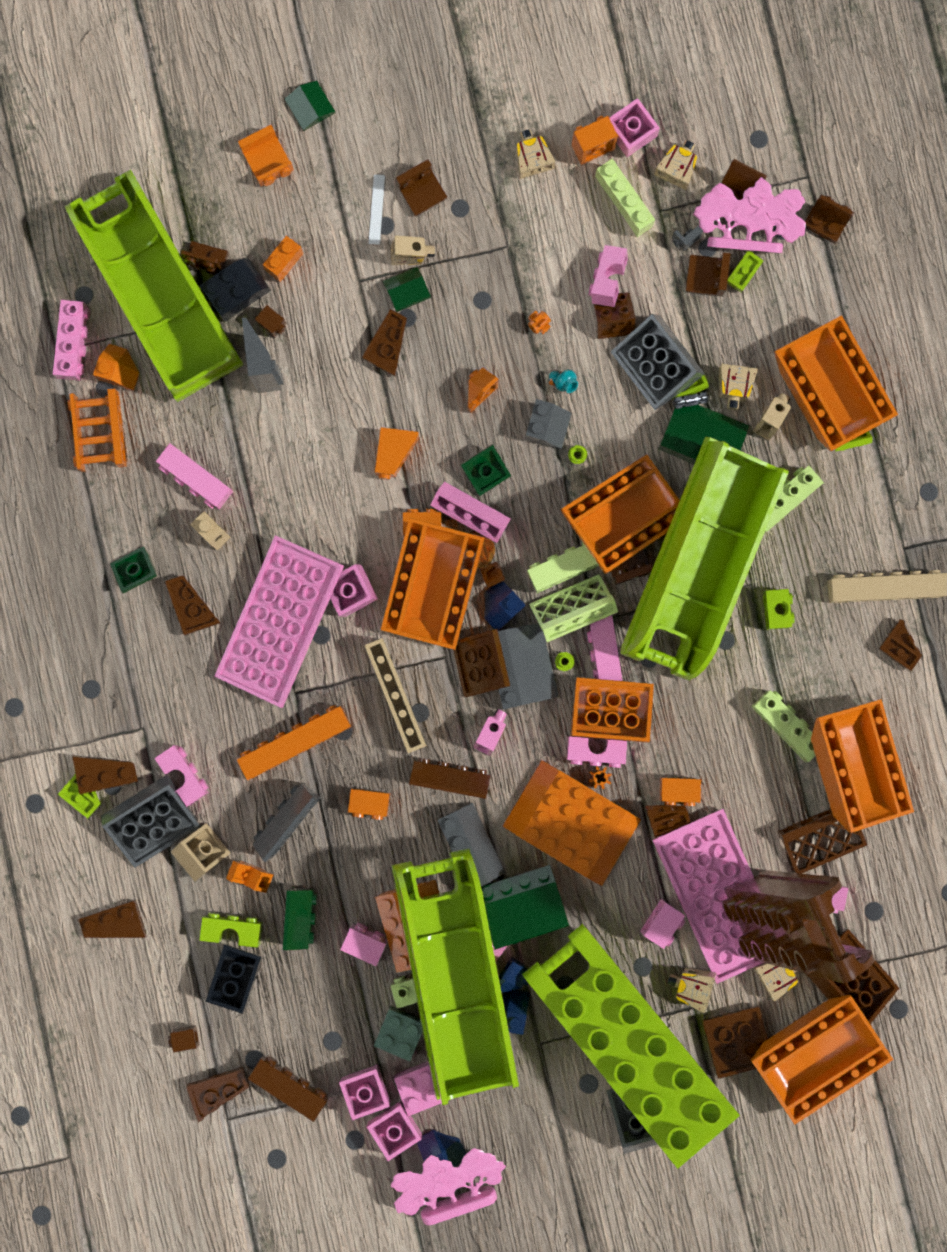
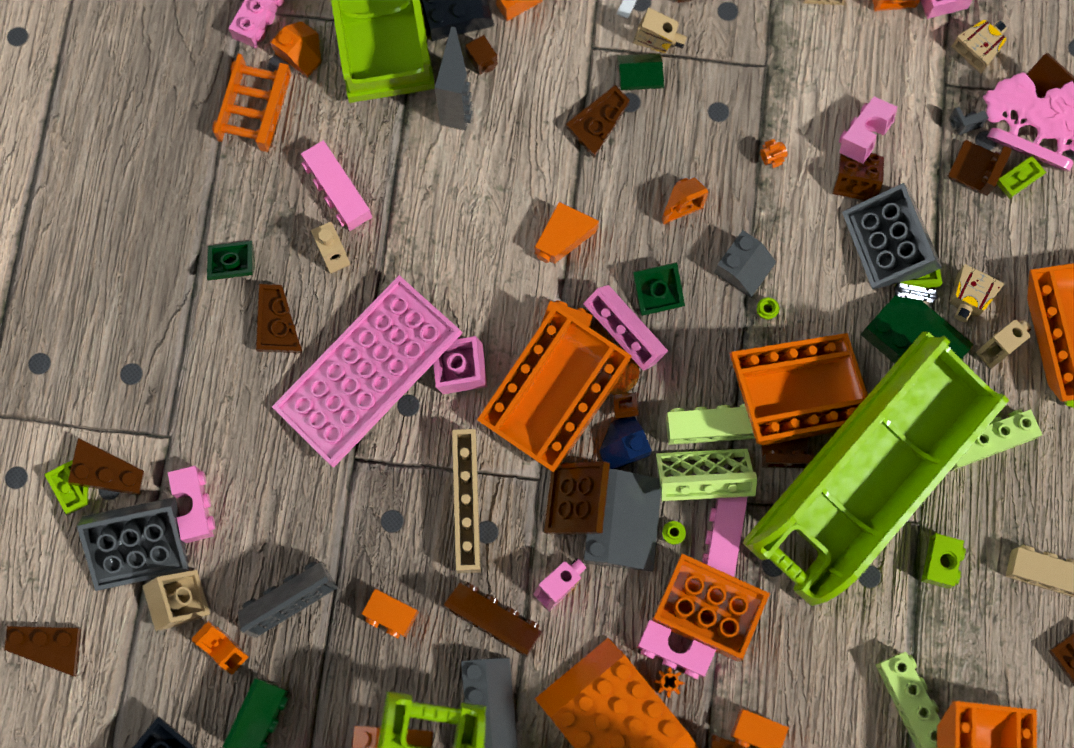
camera: 20 degrees right, 10 degrees down
lime arch [199,912,263,948] -> none
orange brick [237,705,352,780] -> none
teal animal [549,369,579,393] -> none
yellowish green brick [595,158,655,237] -> none

